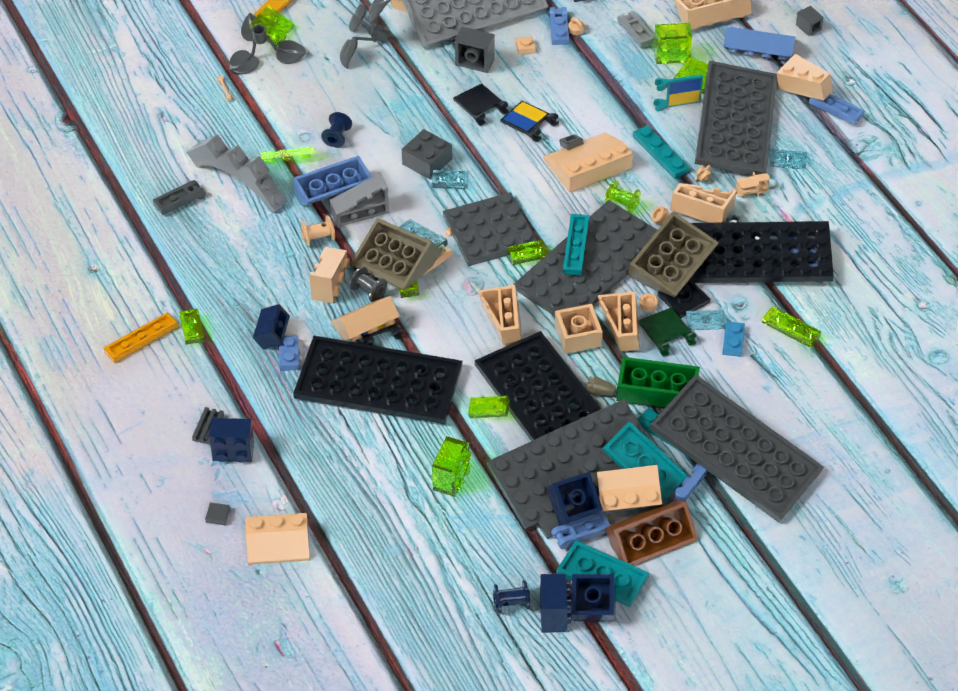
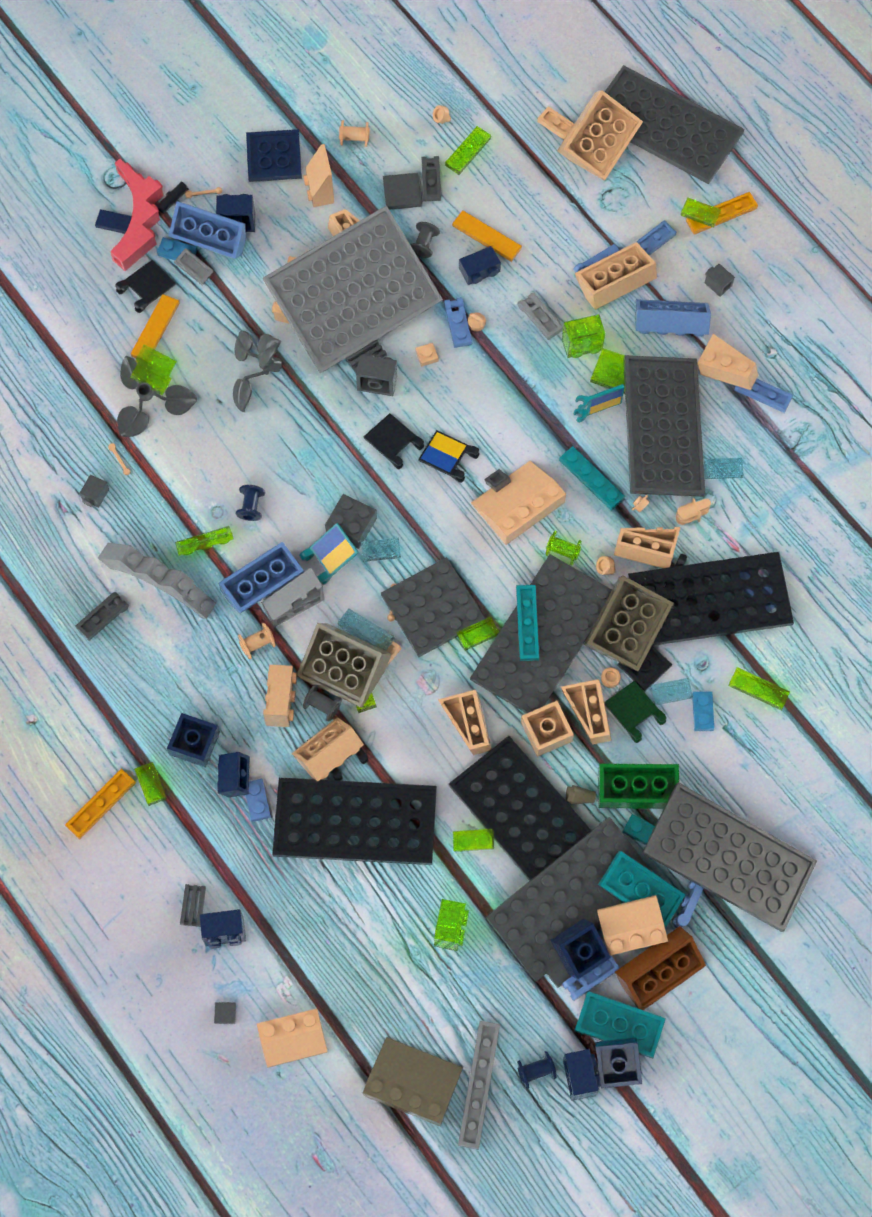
camera: 10 degrees left, 20 degrees up
none -> dark grey brick [80,474,109,508]
none -> dark blue brick [167,713,220,768]
none -> flag [299,523,359,585]
none -> dark tan slope [363,1037,463,1127]
none -> light grey plate [458,1021,500,1150]

